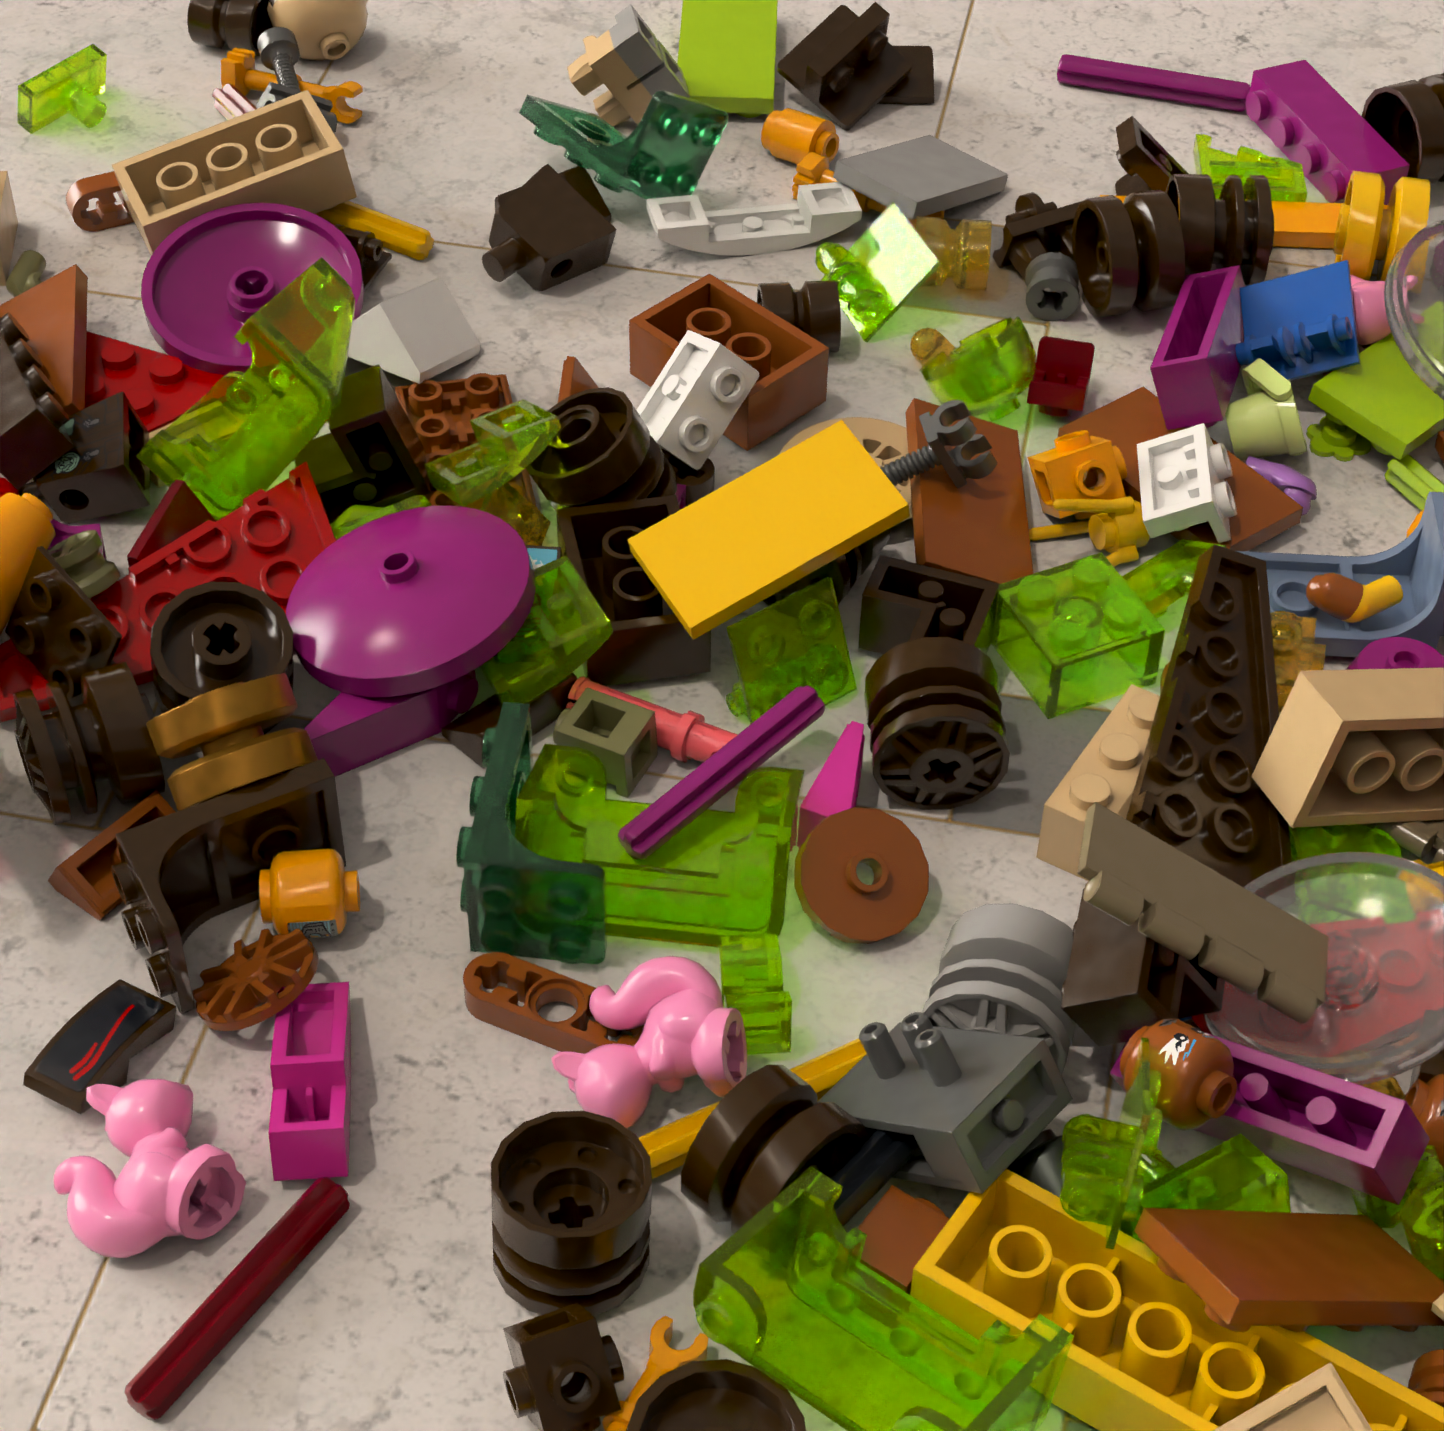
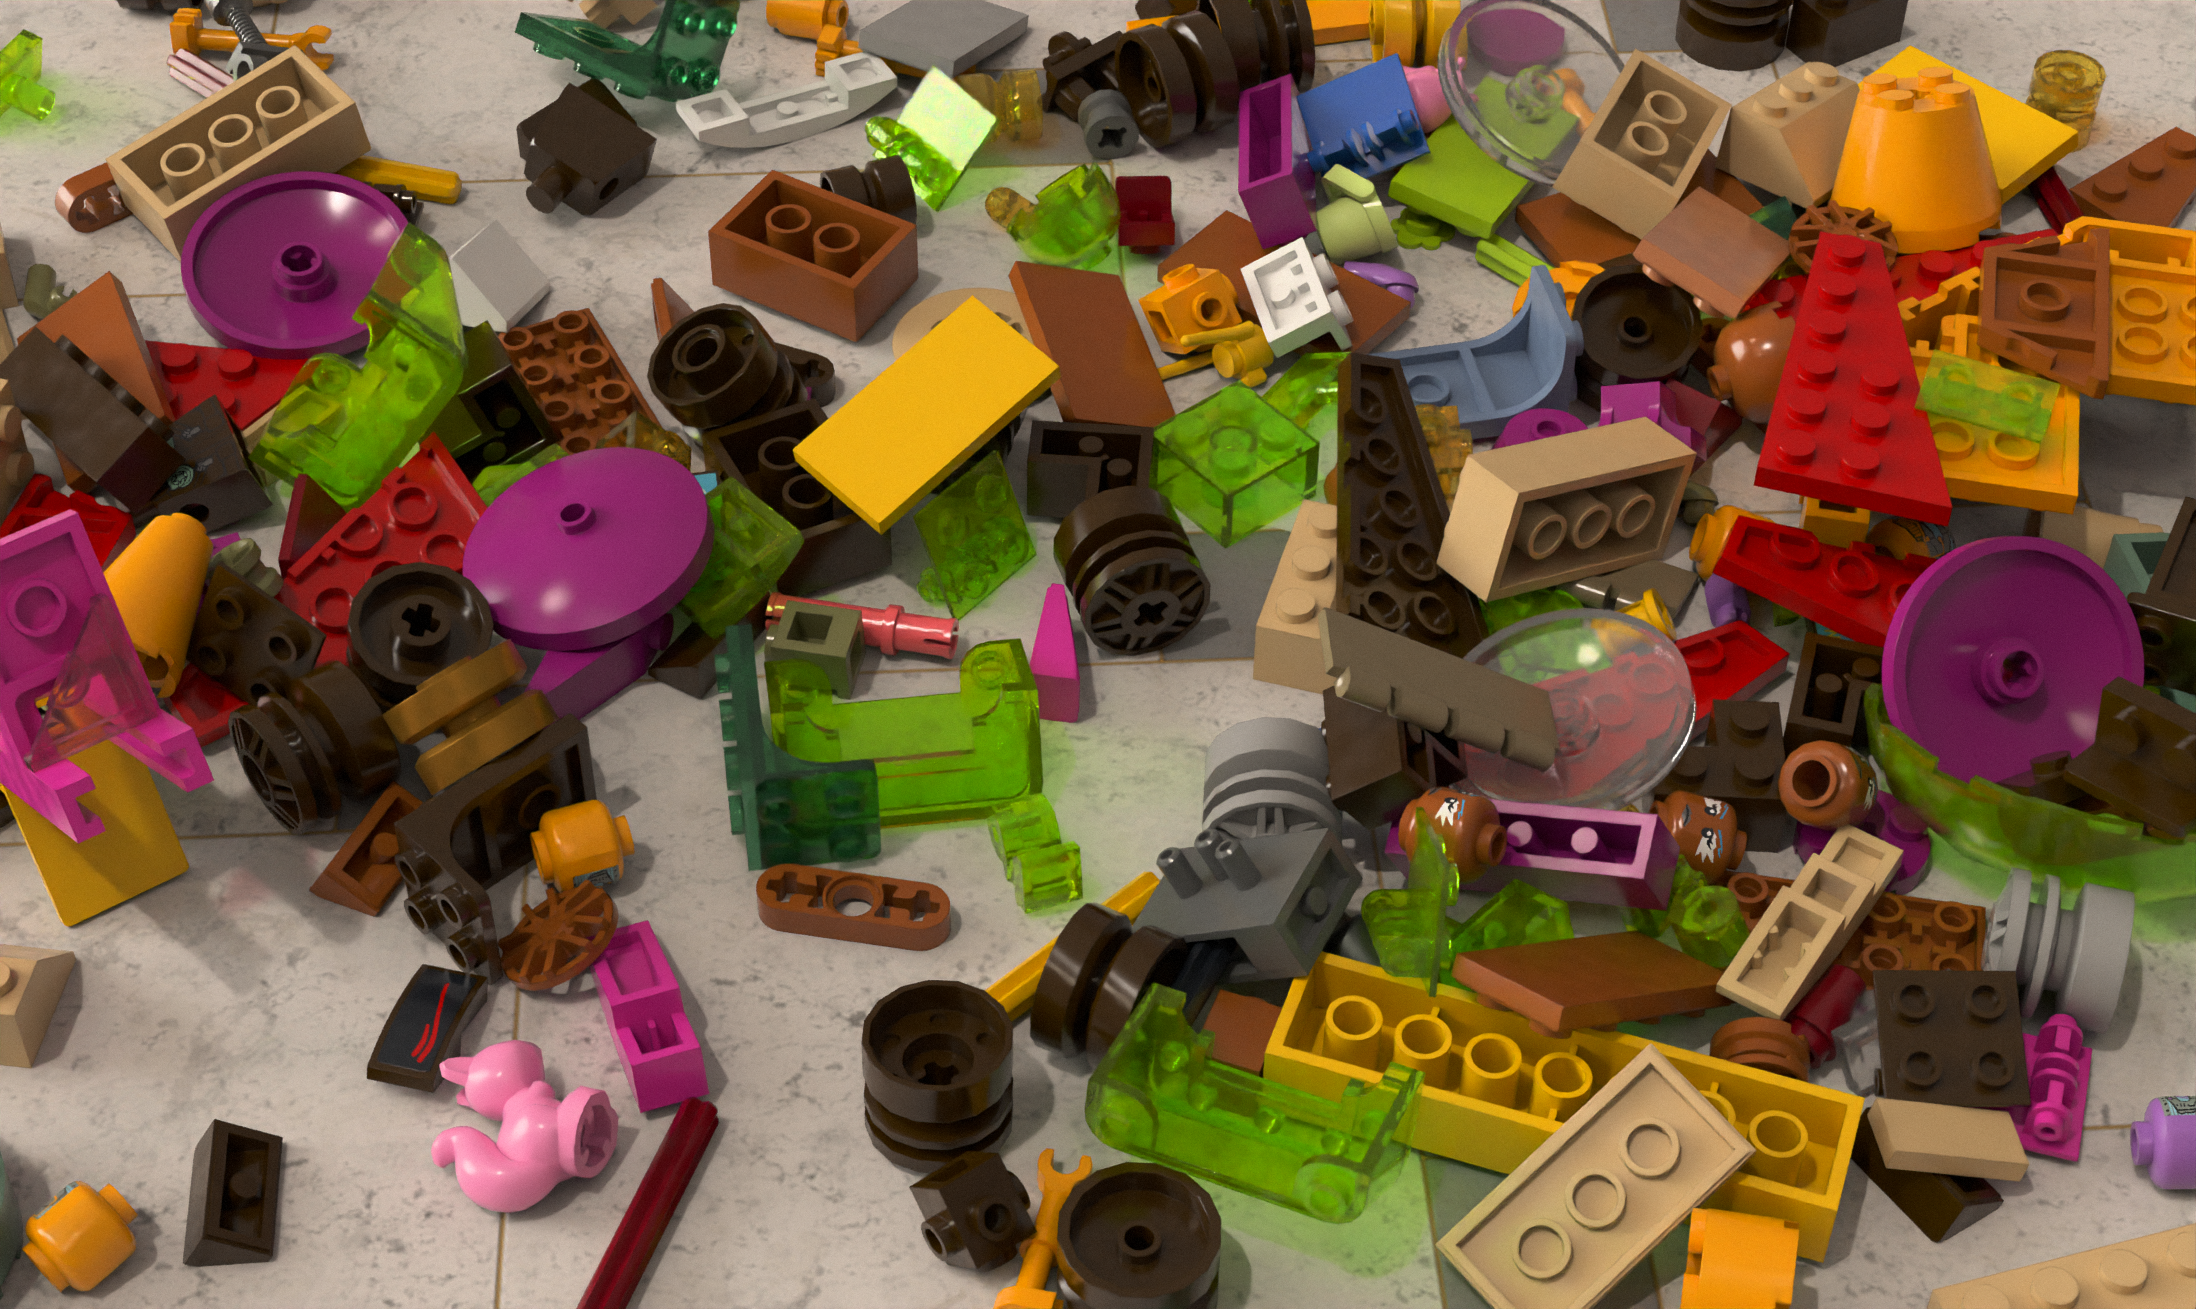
camera: 15 degrees left, 0 degrees up
clear neon green slope [424,399,561,507] -> none
bright pink animal [551,956,747,1128] -> none
magenta axle [618,686,825,860] -> none
white bracket [637,330,759,470] -> none
dark orange plate [794,807,929,944] -> none
dark grey bar [880,400,998,489] -> none
arm [1306,573,1403,623] -> none

